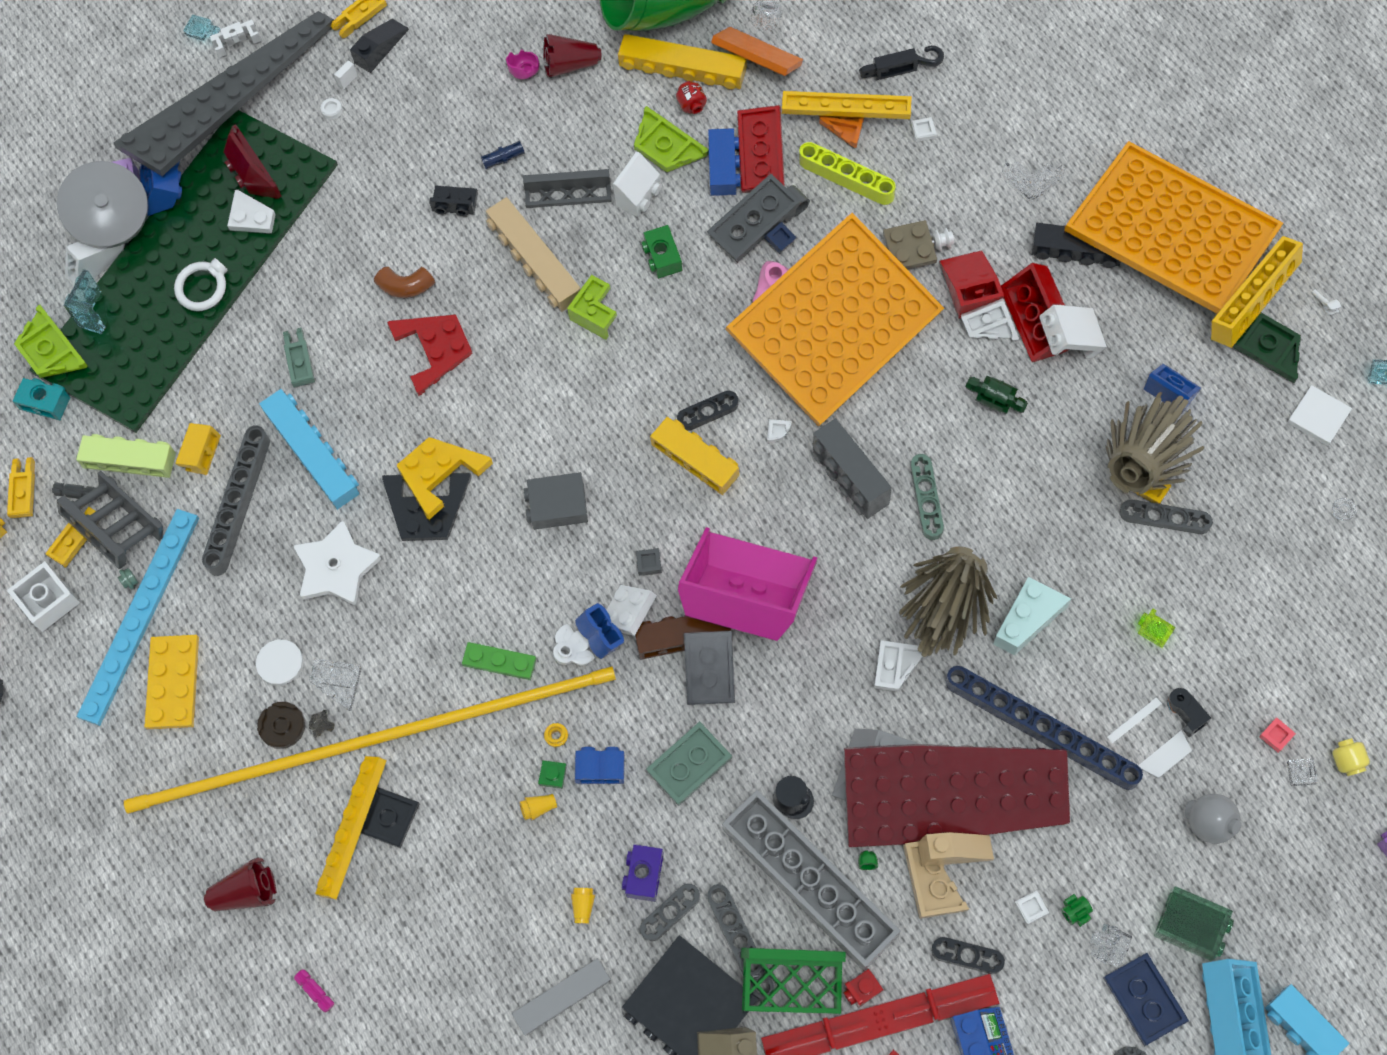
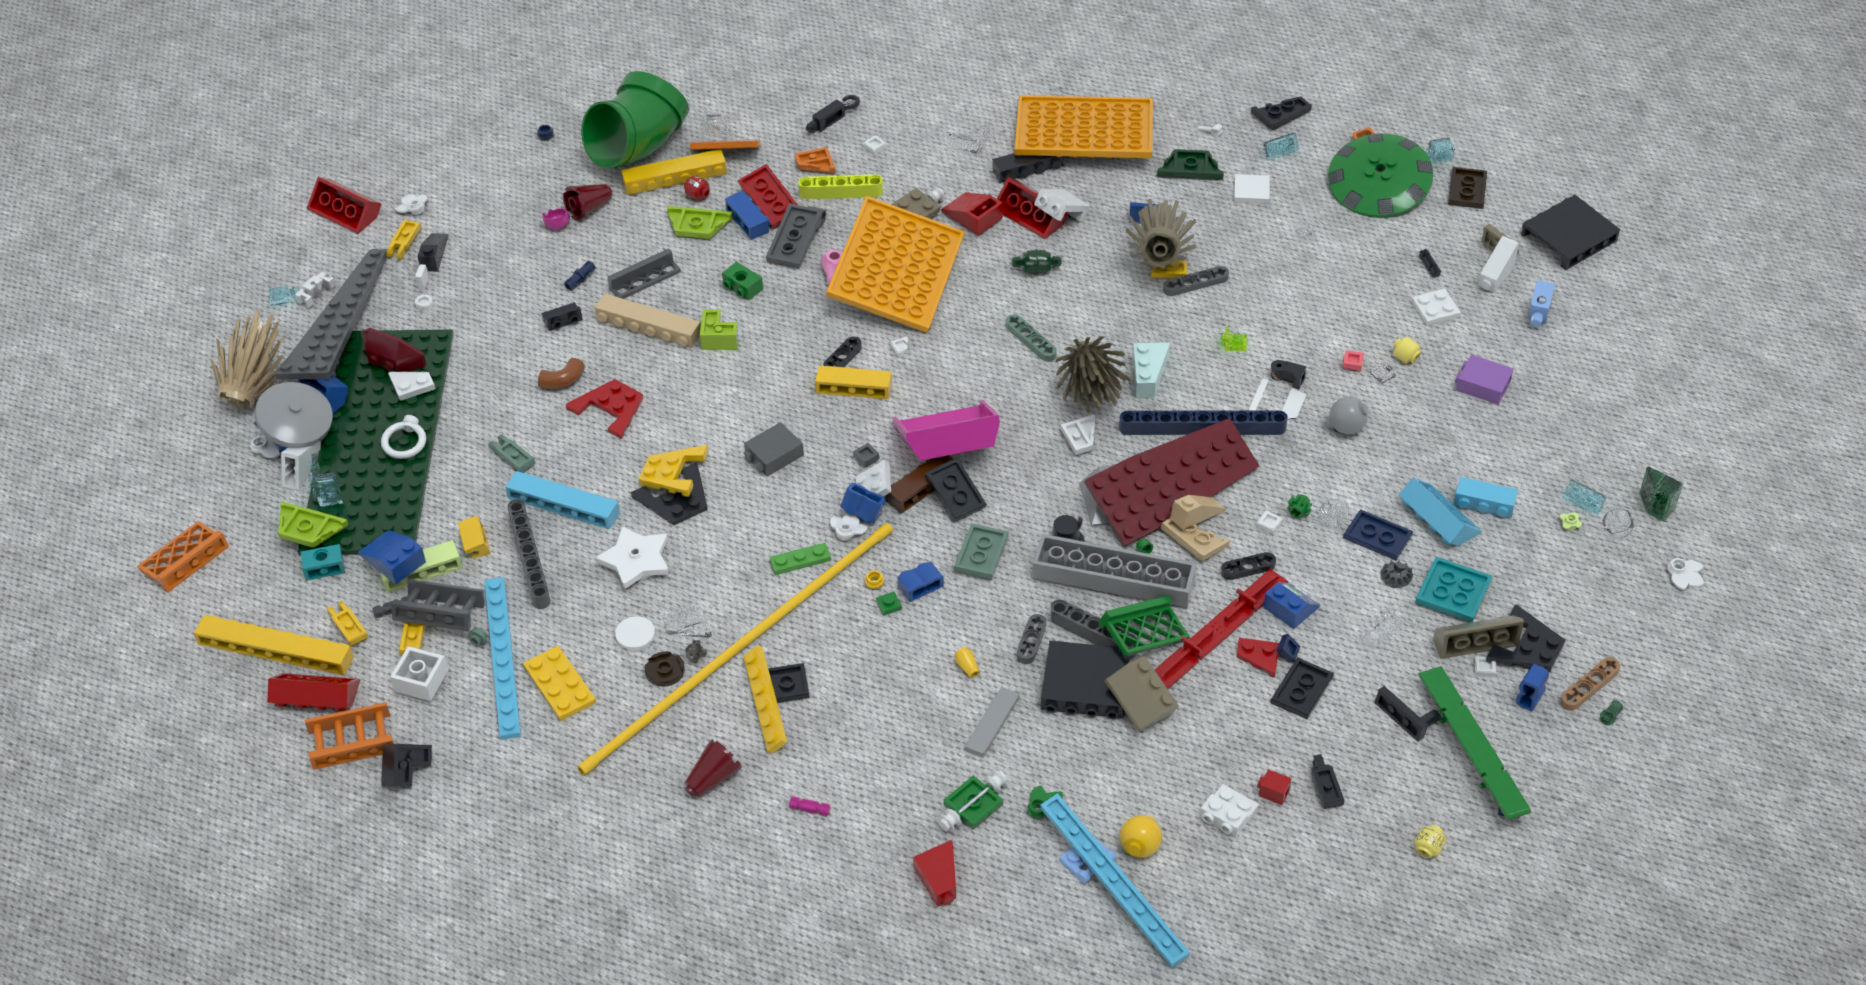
camera: 35 degrees left, 20 degrees down
yellow cone [519,794,557,821] -> none
white slope [613,151,662,217] -> none
dark purple brick [622,844,664,902] -> none
dark blue plate [765,222,797,254] -> none
yellow plate [782,91,912,119] -> none
dark grey brick [812,418,892,519] -> none
red bracket [843,969,883,1008] -> none
white wing [961,298,1019,340] -> none
clear green brick [1154,886,1234,961] -> none
yellow brick [1211,236,1303,348] -> none
none -> tan plant [210,310,285,409]
none -> blue slope [358,530,426,585]

